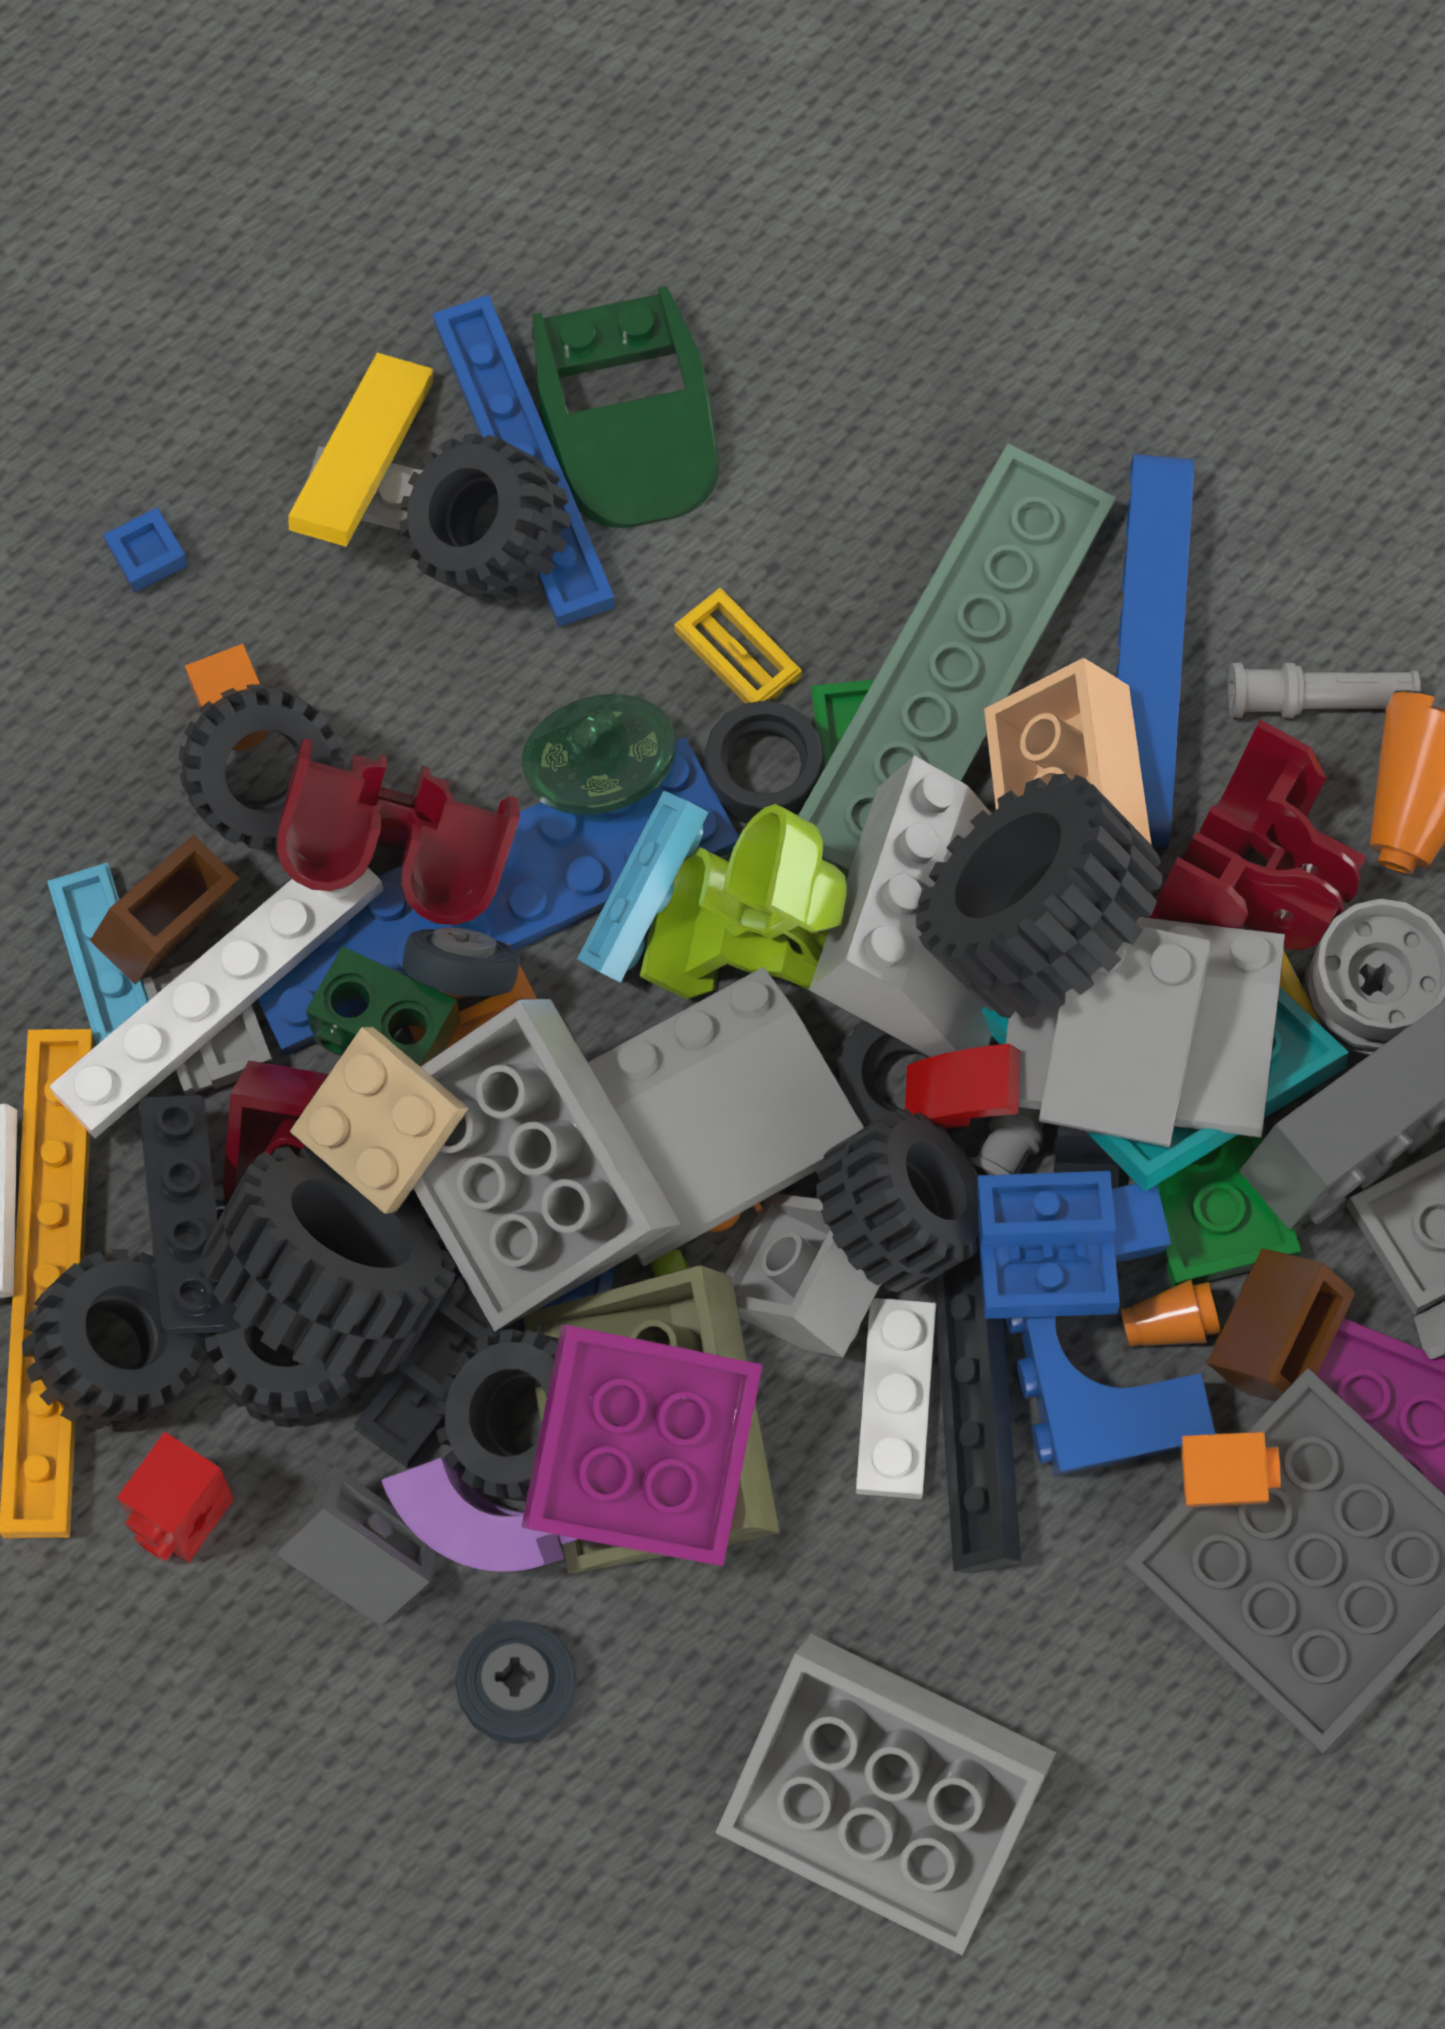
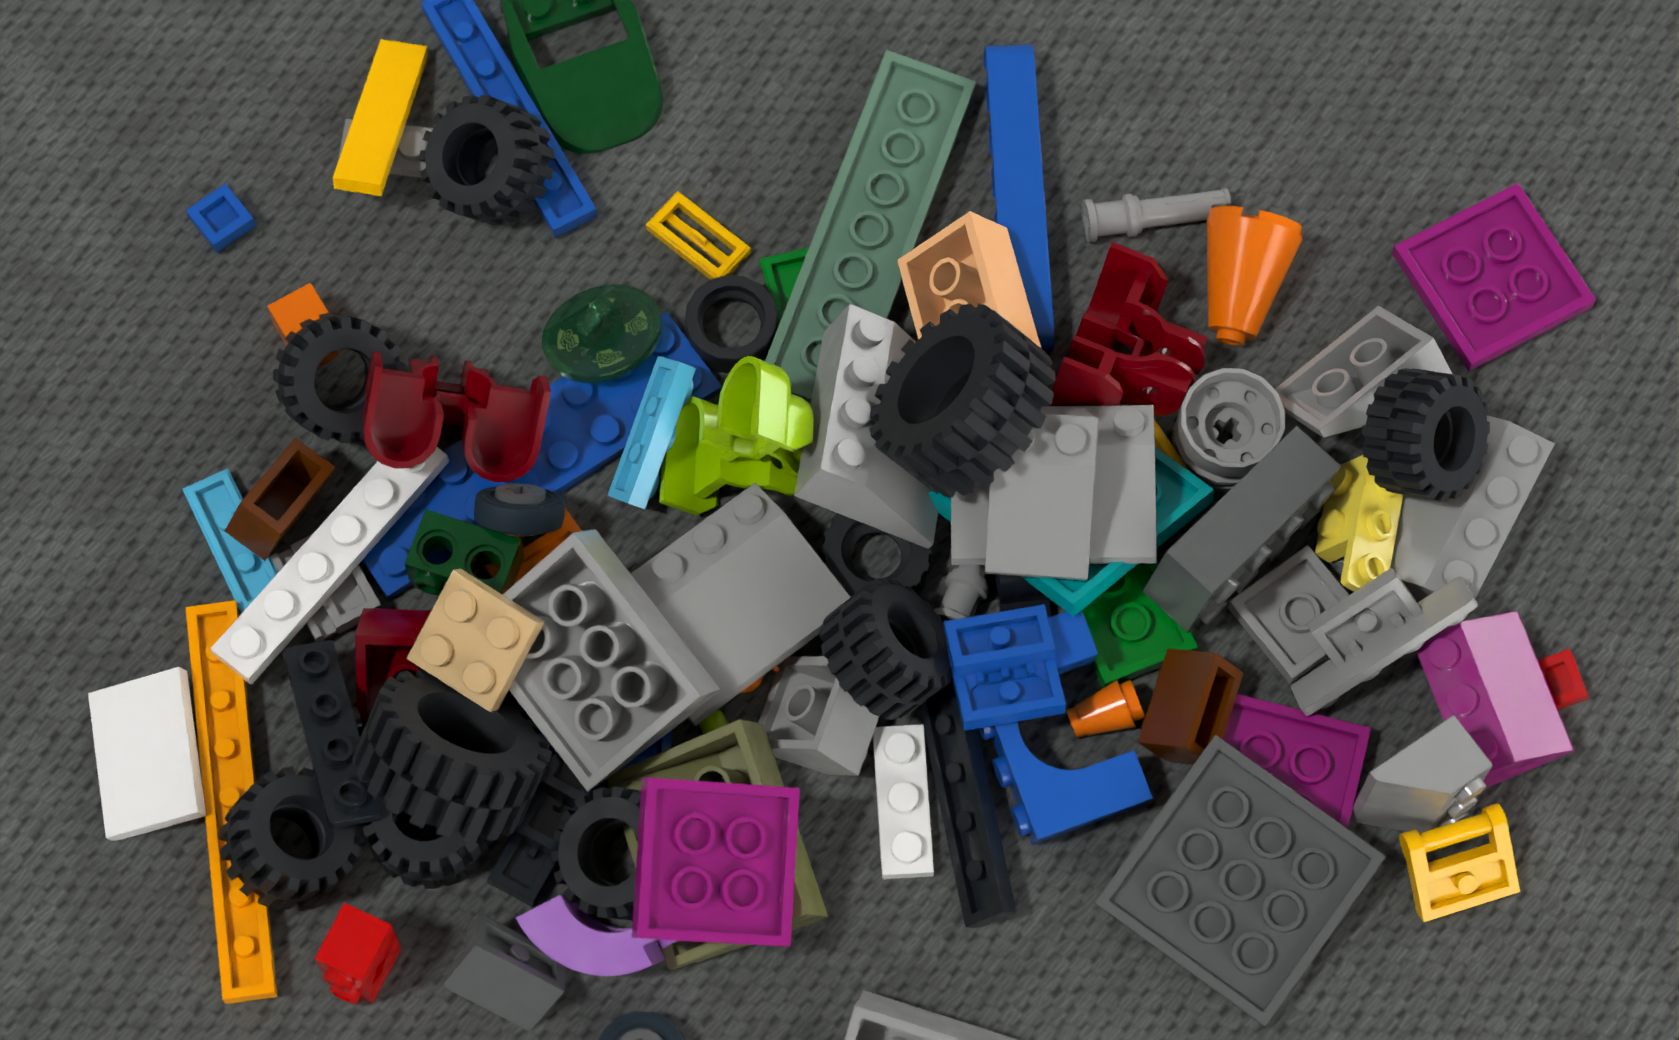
camera: 10 degrees left, 0 degrees up
red slope [905,1043,1020,1128] -> none
orange brick [1181,1432,1281,1507] -> none

